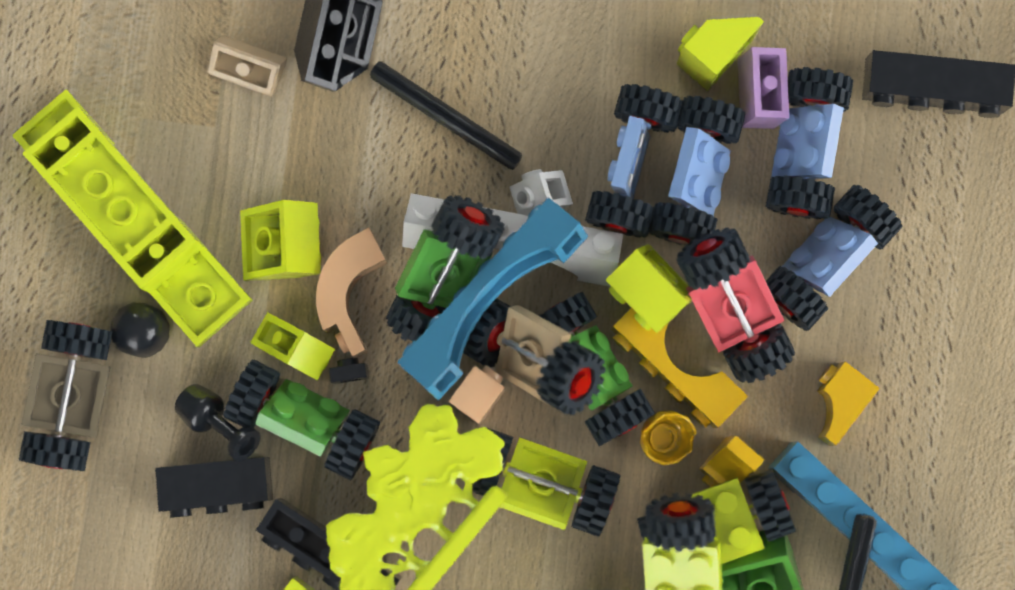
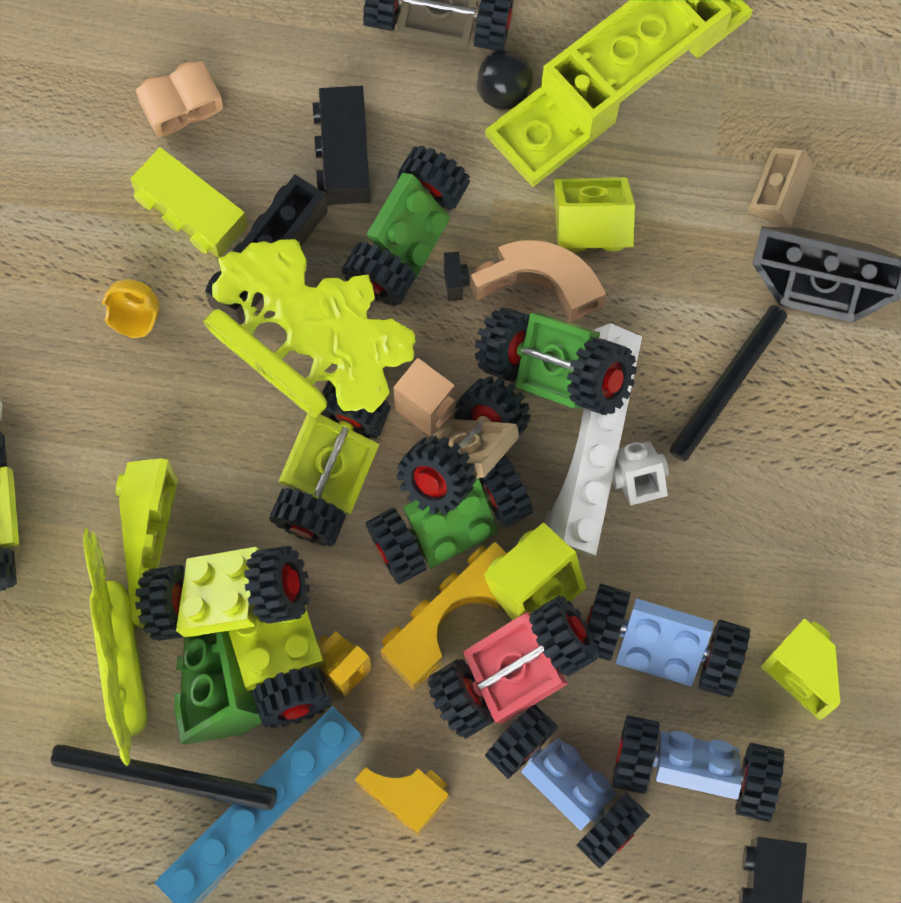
camera: 90 degrees right, 10 degrees down
black piece [174,384,261,462] -> none
neon yellow slope [250,312,335,381] -> none
dark azure arch [397,197,588,400] -> none
black plate [585,84,683,238] -> none
yellow hair [640,410,697,466] -> none
lavender brick [738,47,789,129] -> none

